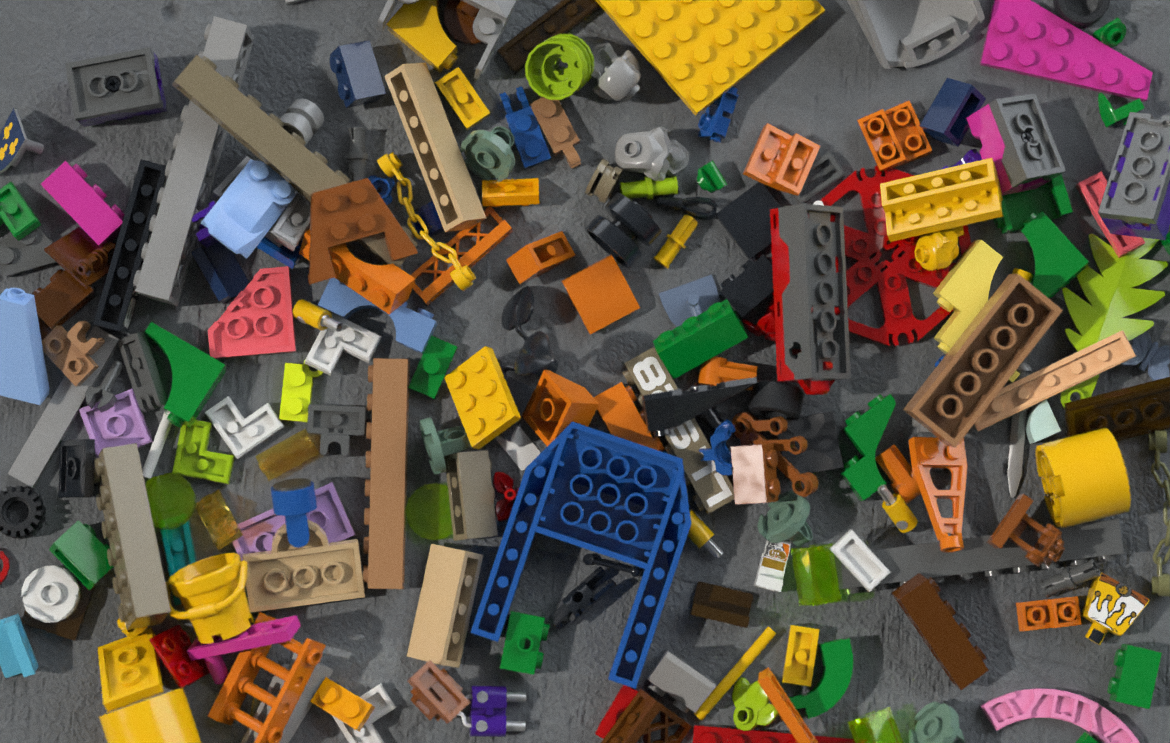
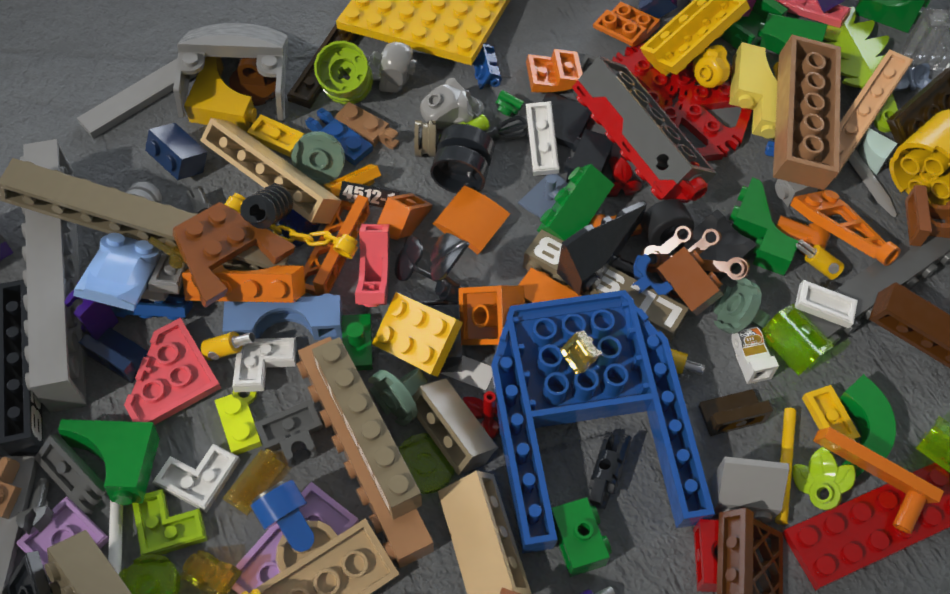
camera: 30 degrees left, 25 degrees down
black hinge [583,554,641,577] -> none
yellow axle [653,214,698,269] -> none
none -> clear yellow hand [148,237,185,269]
none -> black piece [240,183,293,229]
none -> dark tan brick [312,337,422,520]
none -> black sticker [339,181,400,208]
none -> coral arch [355,224,390,307]
none -> white tile [526,101,559,176]
none -> clear yellow tile [560,330,602,374]

